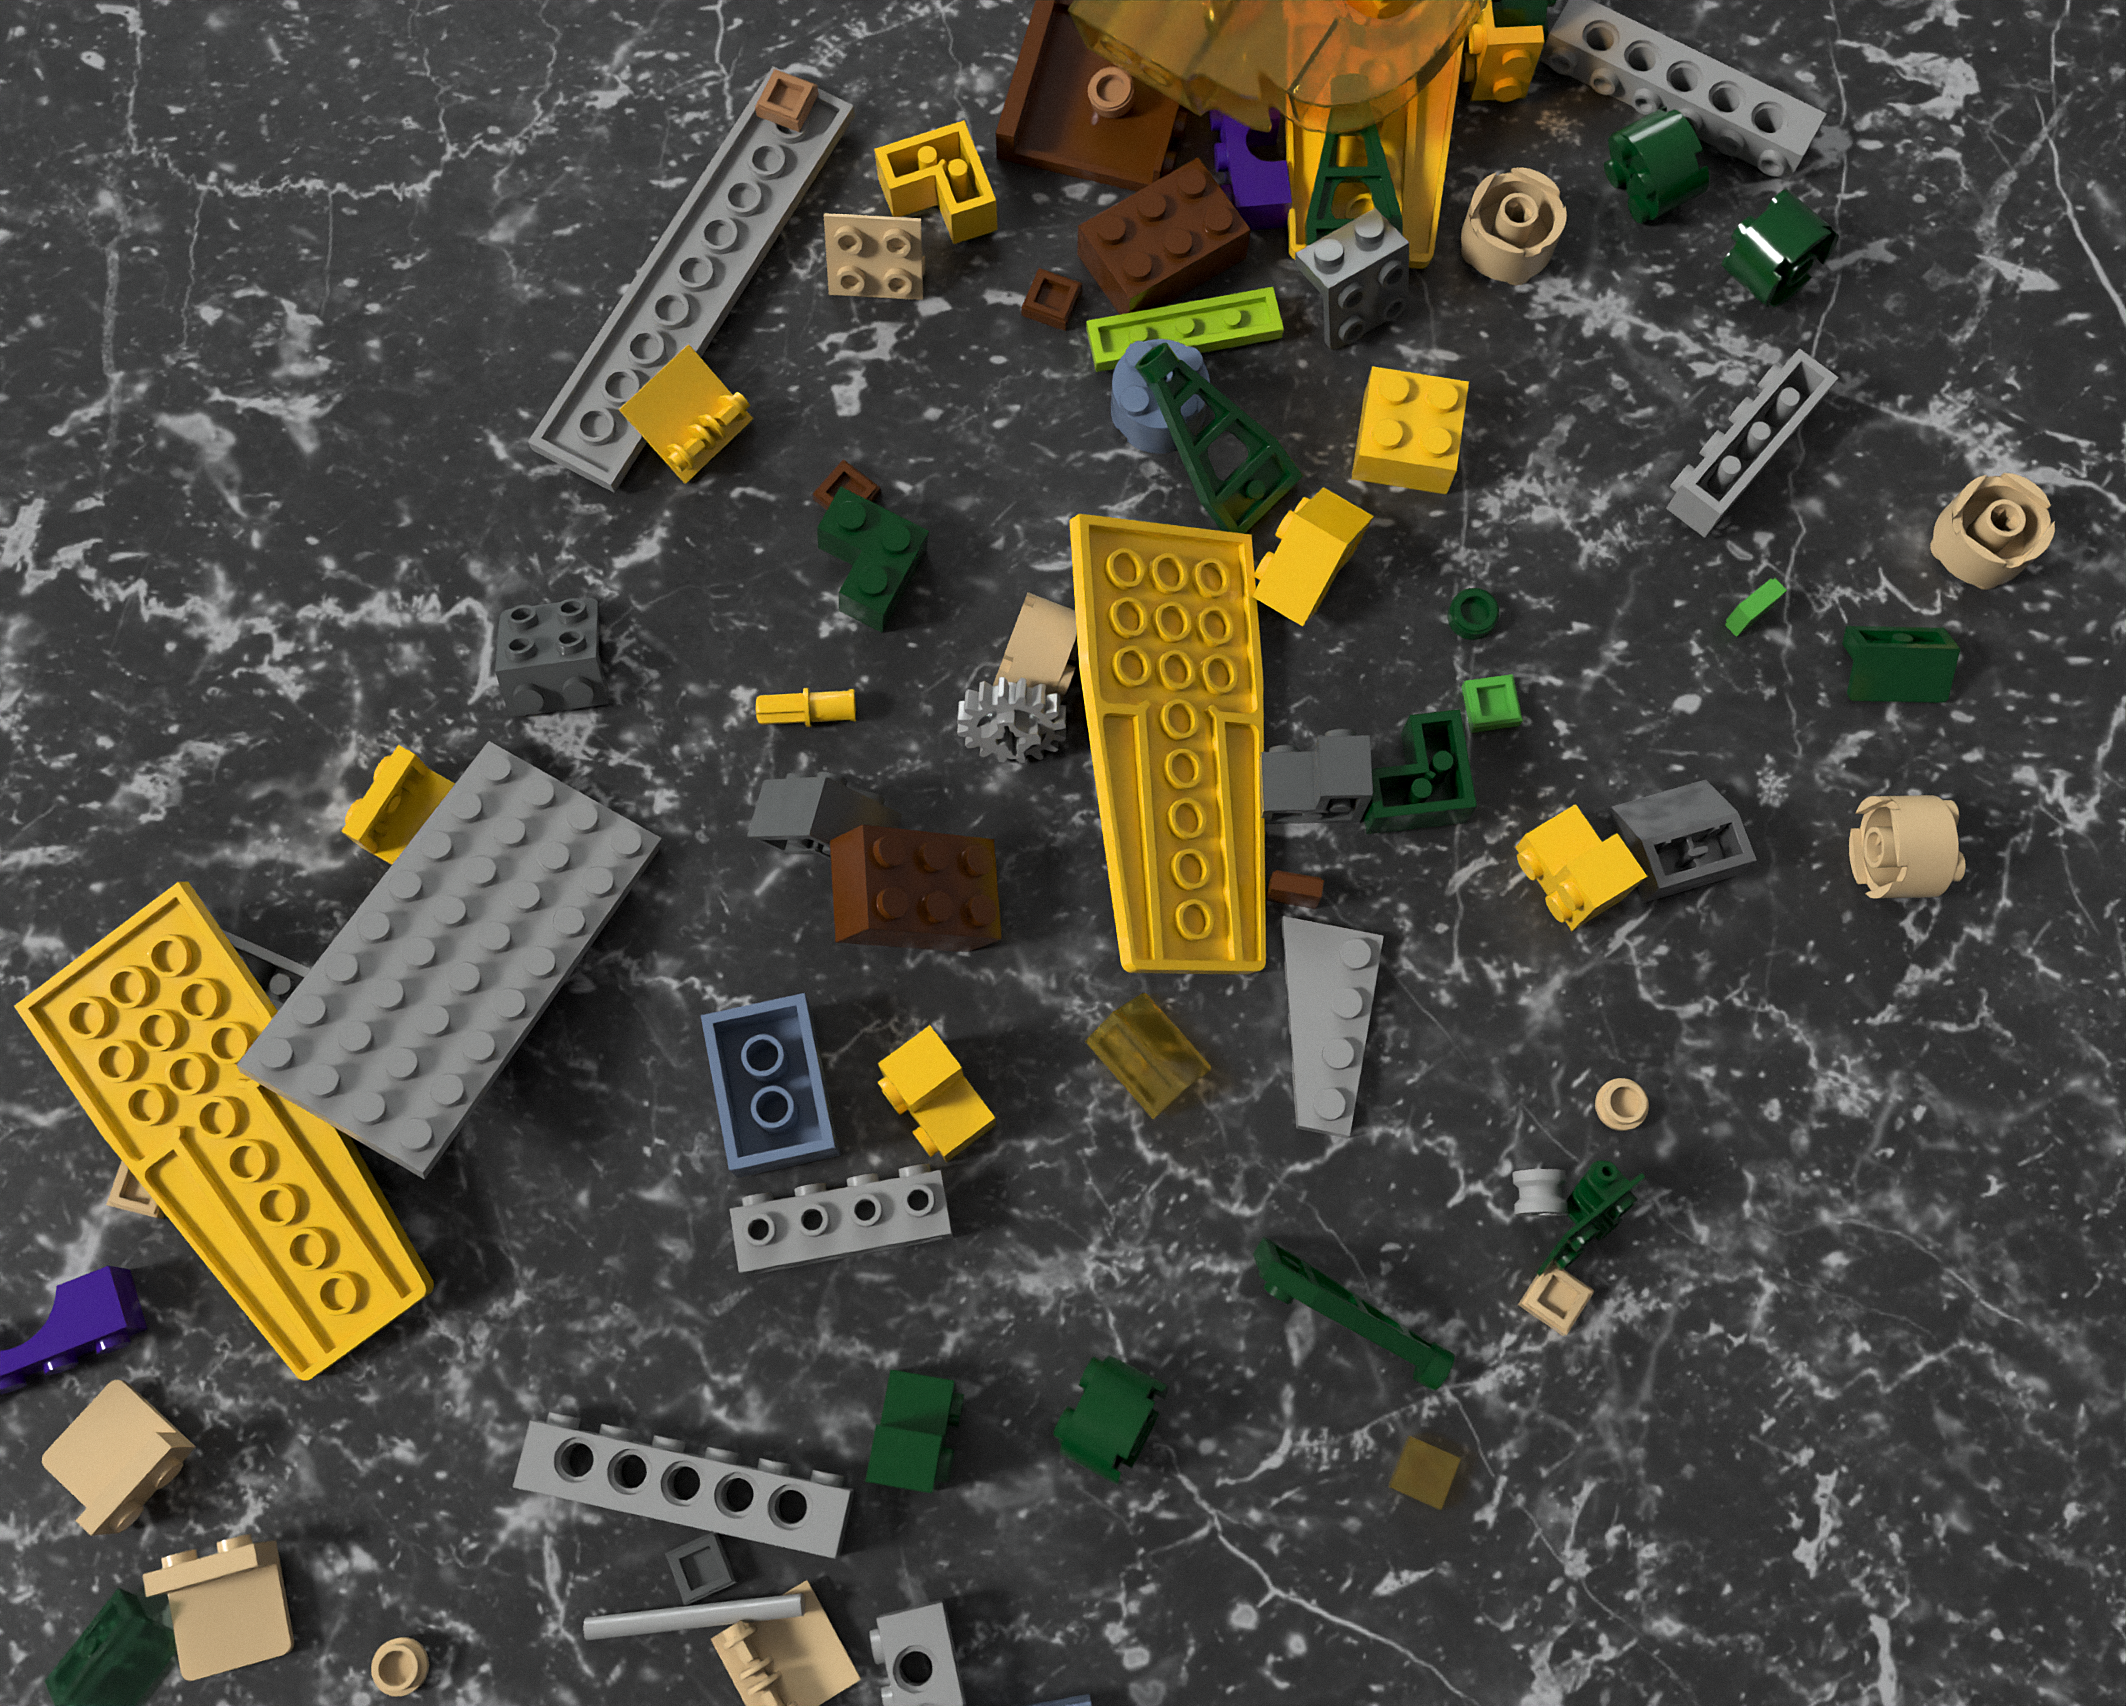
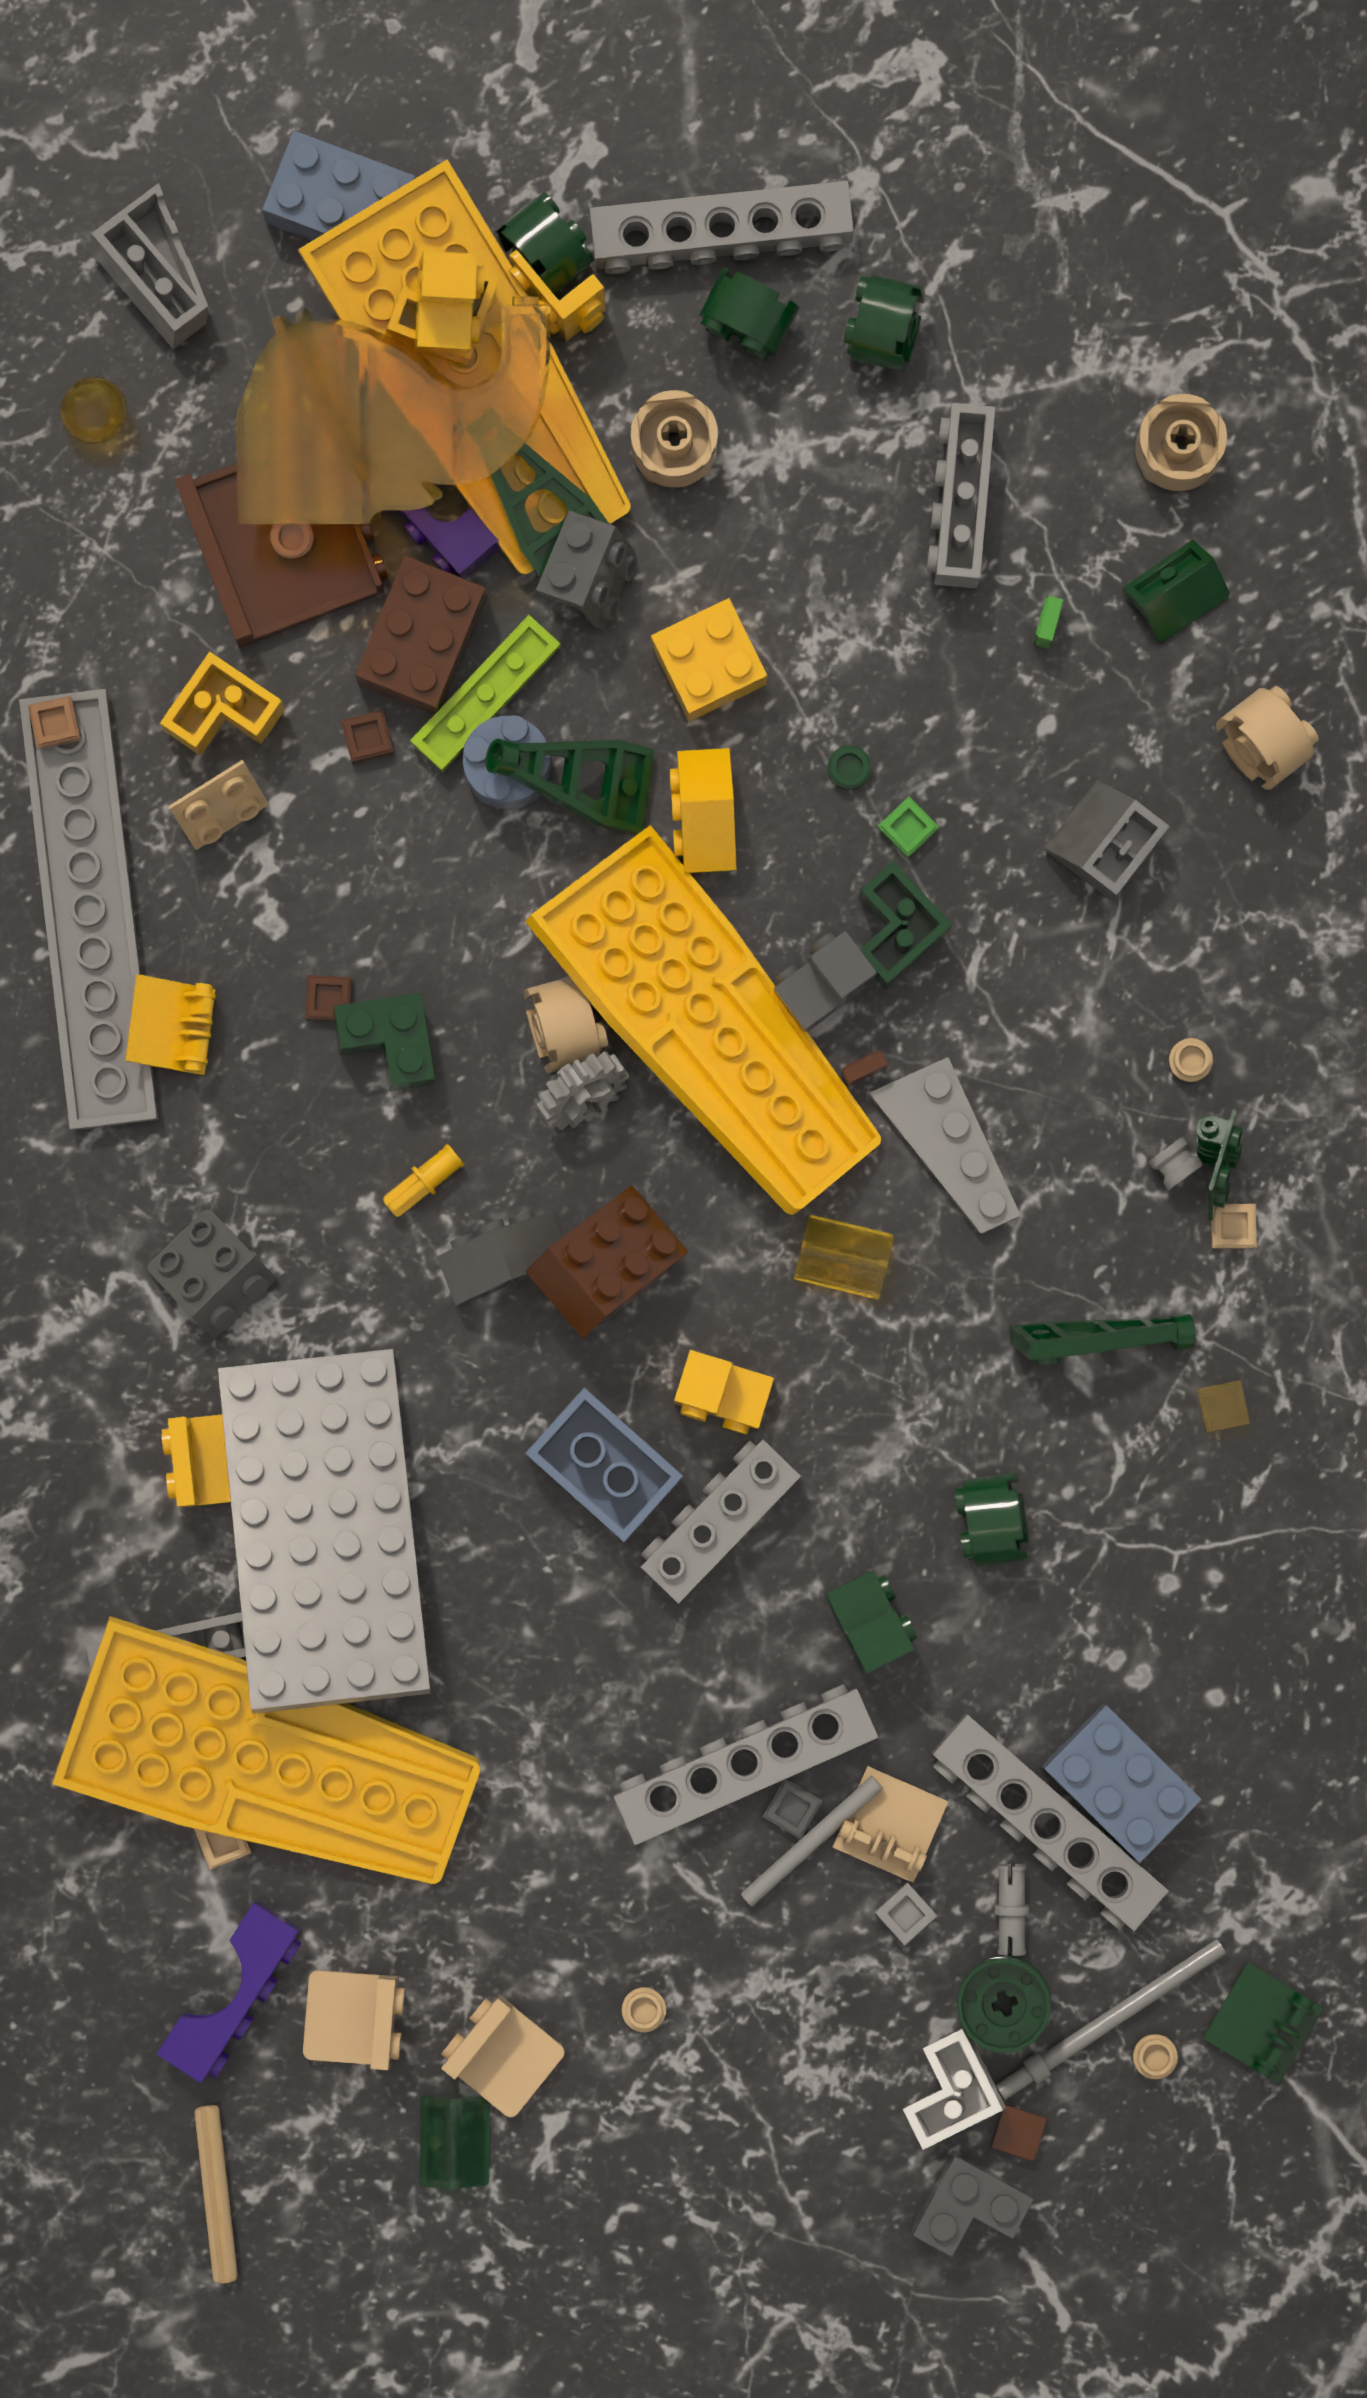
camera: 35 degrees left, 10 degrees up
yellow brick [1515,804,1647,931] -> none

